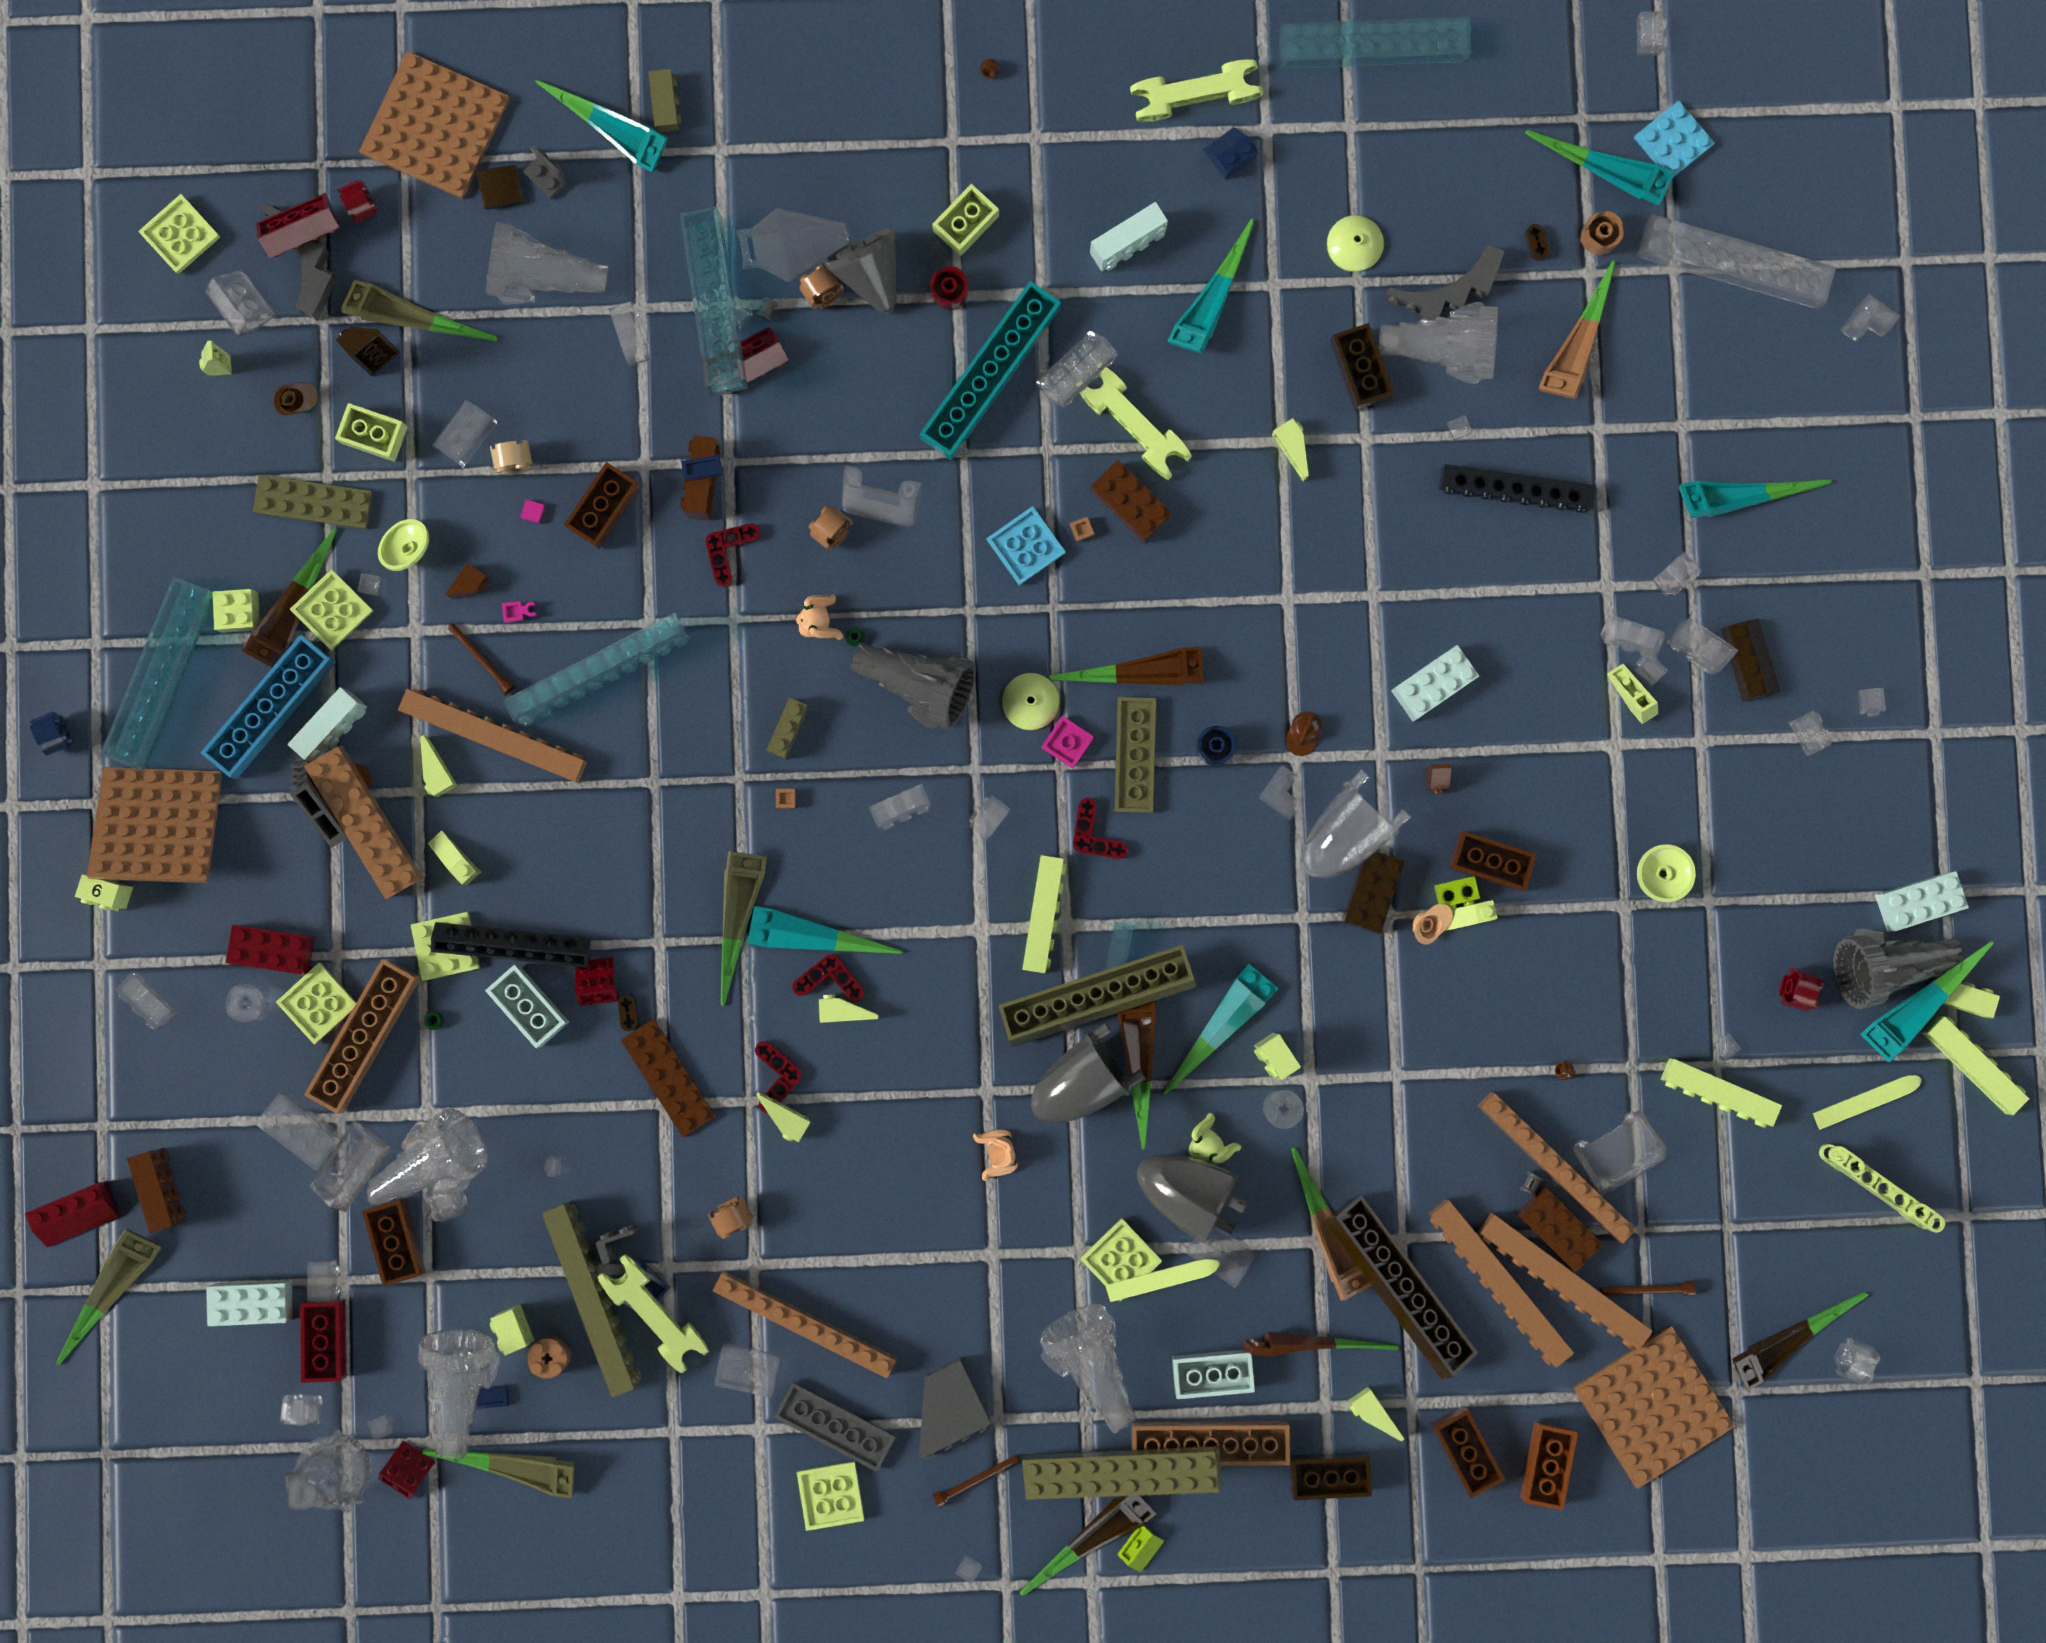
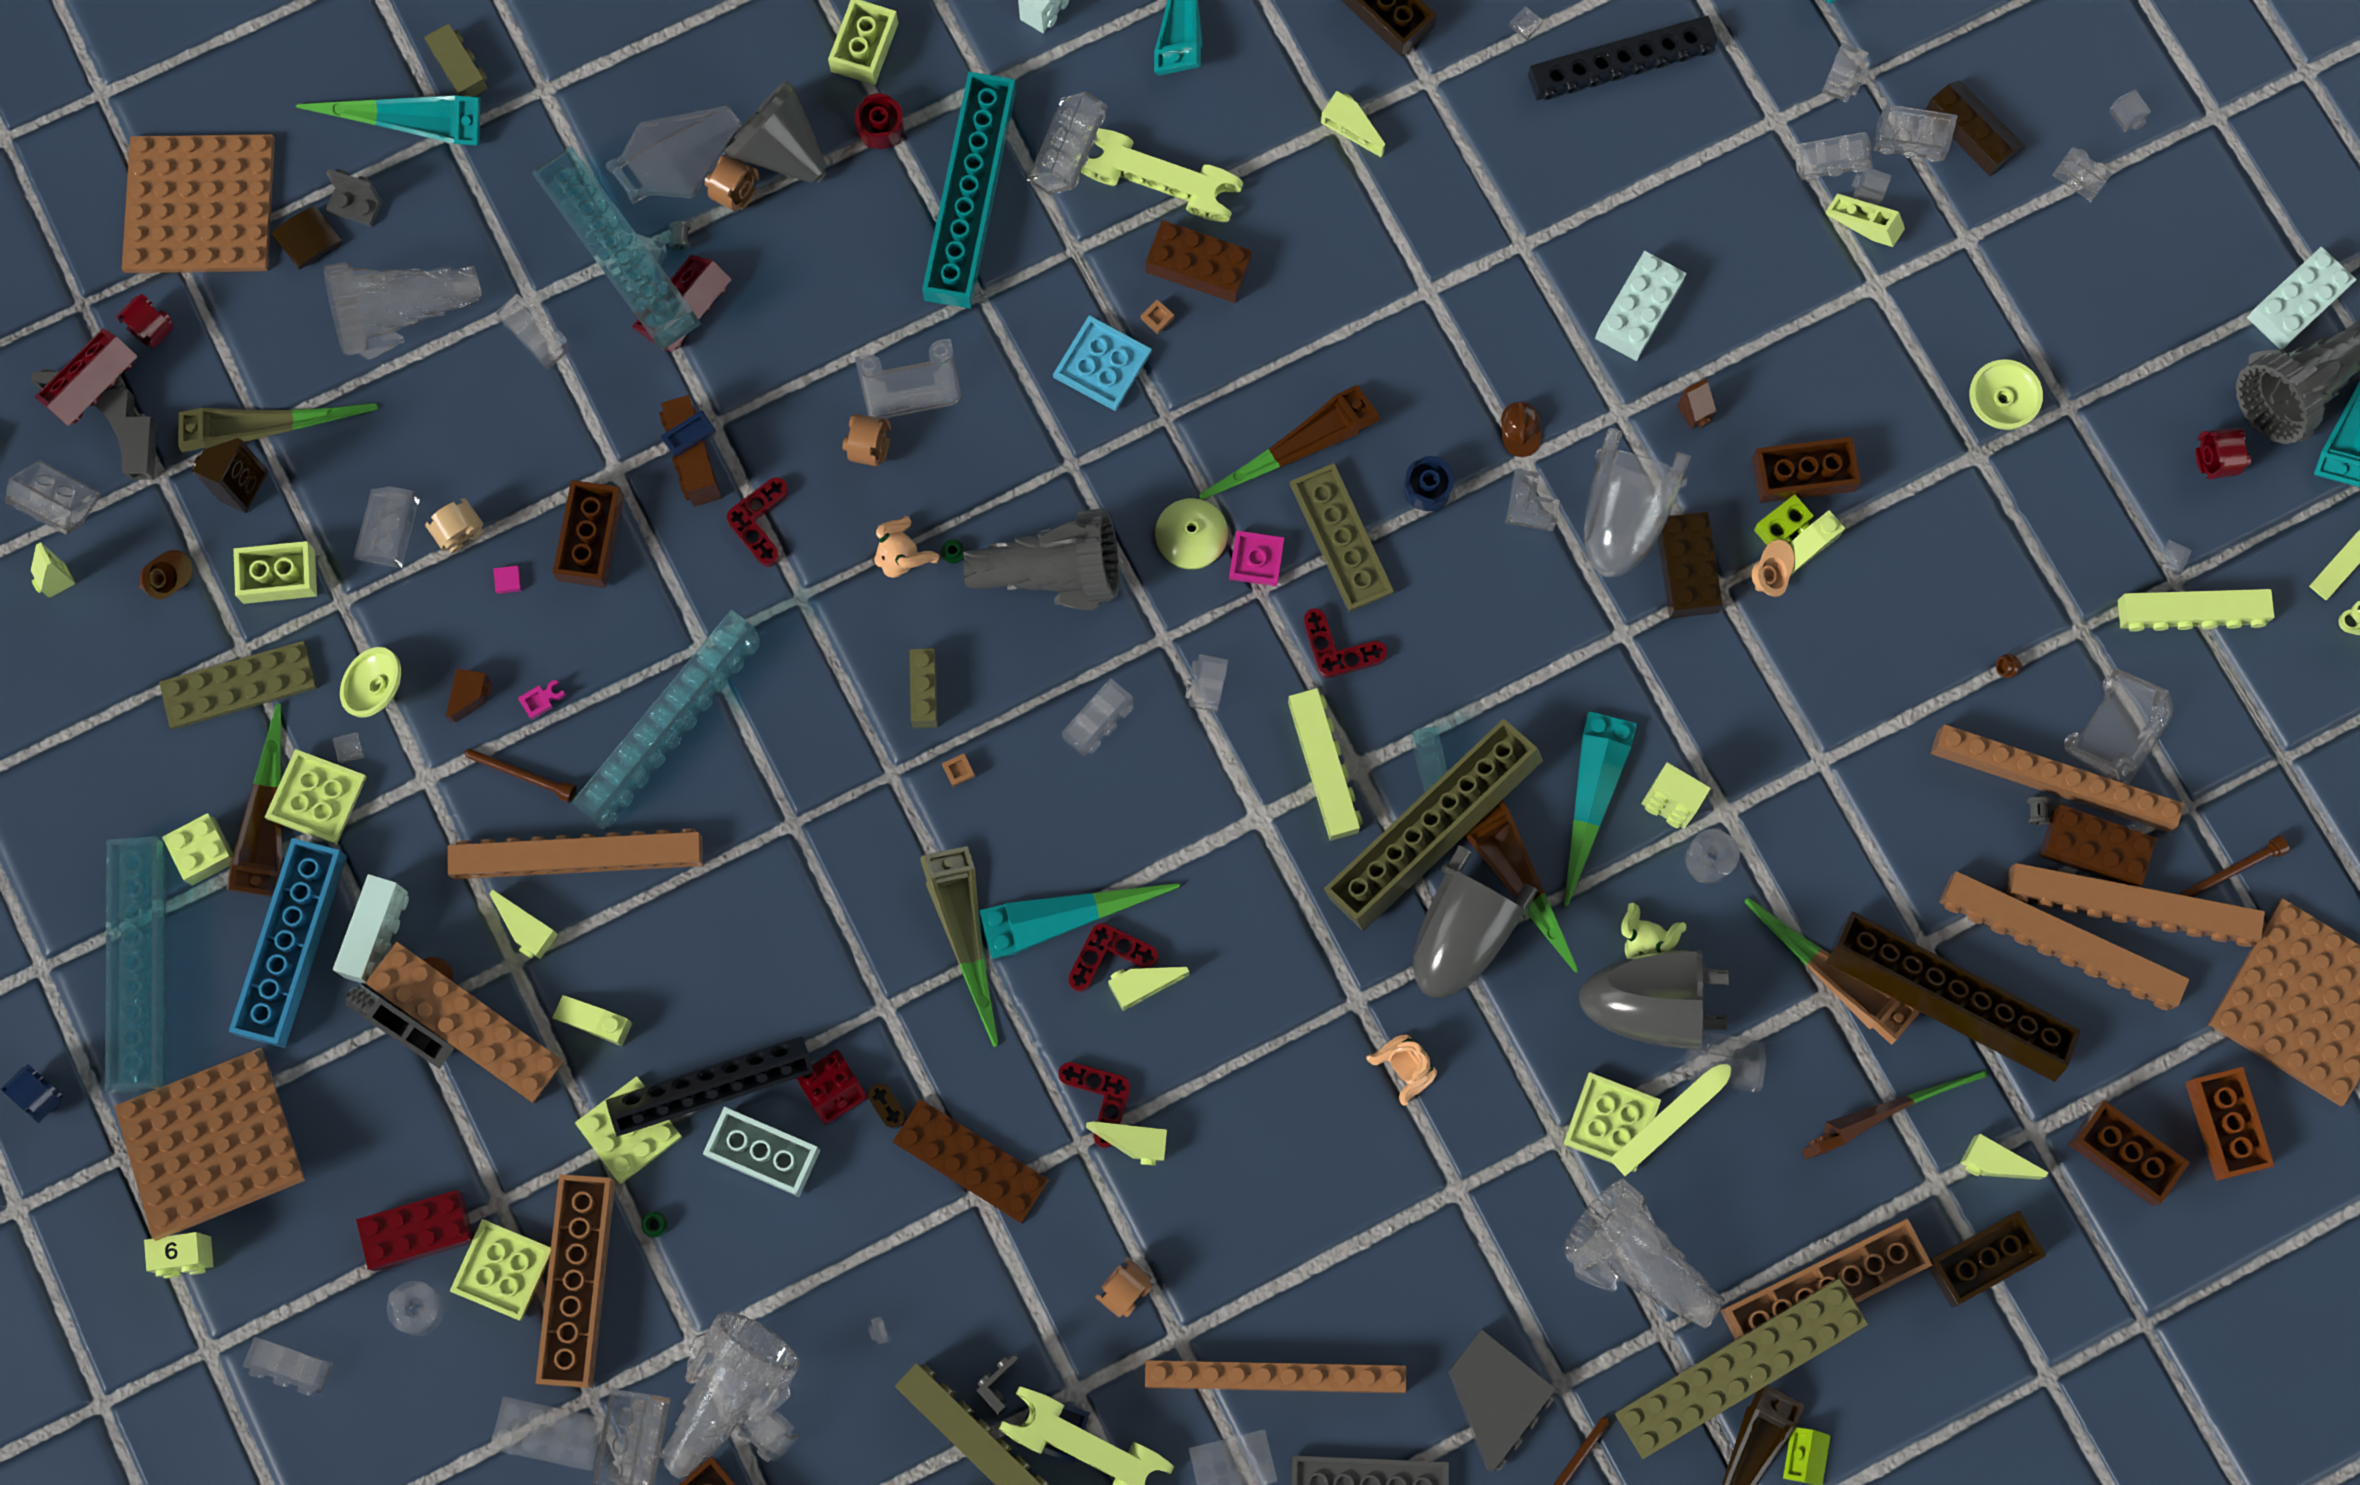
camera: 25 degrees left, 10 degrees down
light aqua brick [1172,1349,1255,1399] -> none

